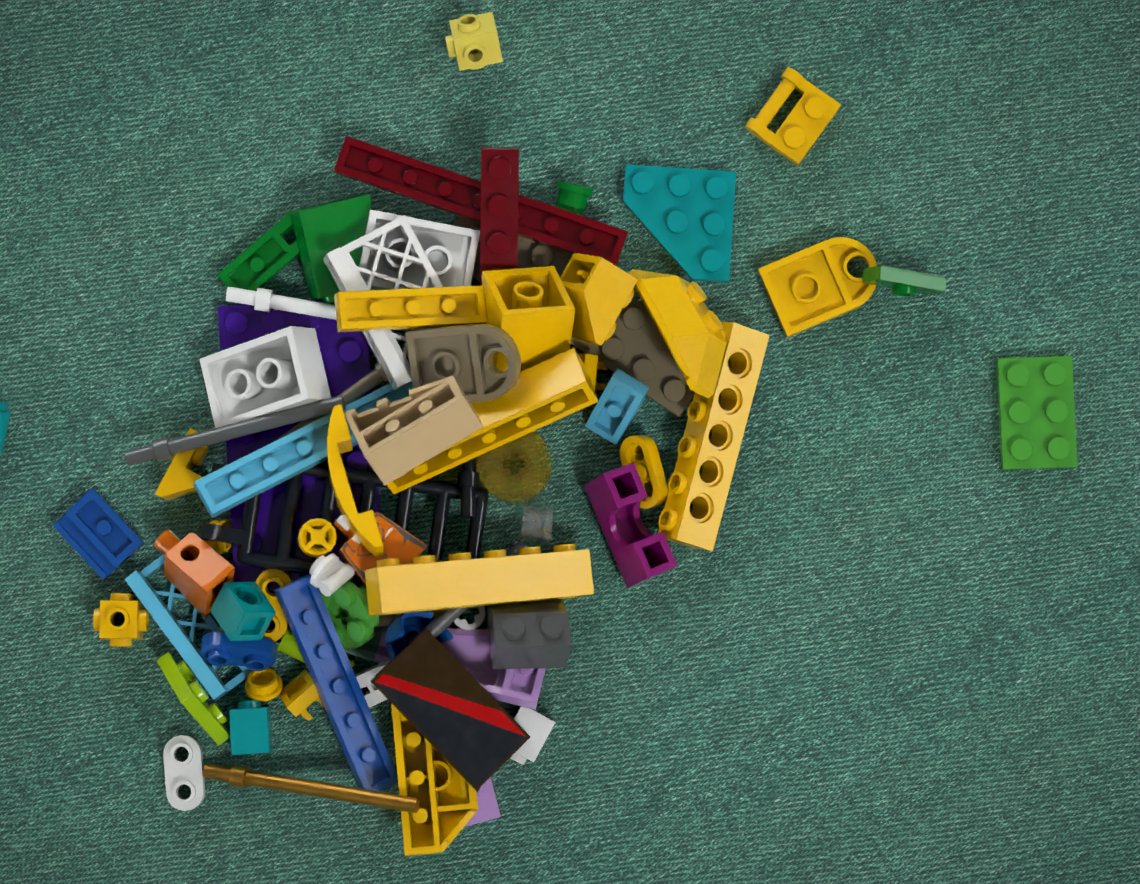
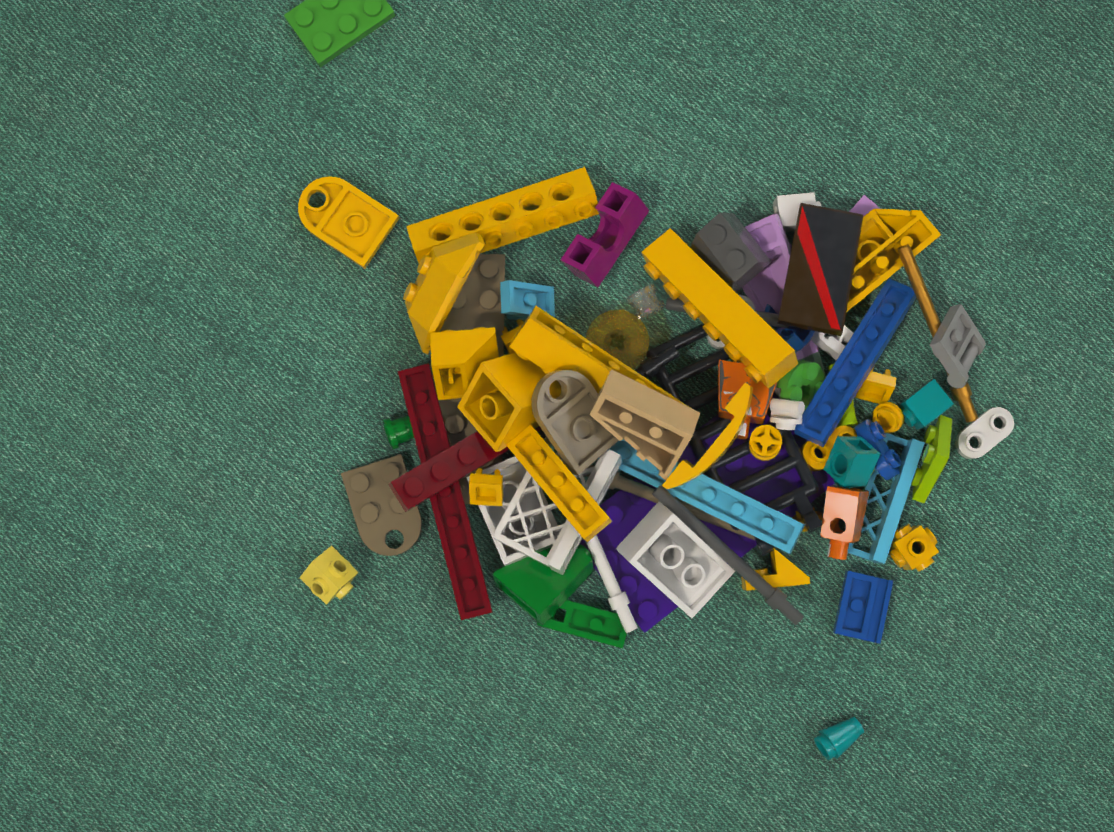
camera: 125 degrees left, 0 degrees up
yellow plate [620,434,668,509] -> none
teal plate [623,164,736,283] -> none
yellow plate [744,67,841,166] -> none
green plate [862,265,946,297] -> none
none -> dark tan plate [341,454,422,556]
none -> yellow tile [469,468,504,506]
none -> light grey plate [930,304,986,389]

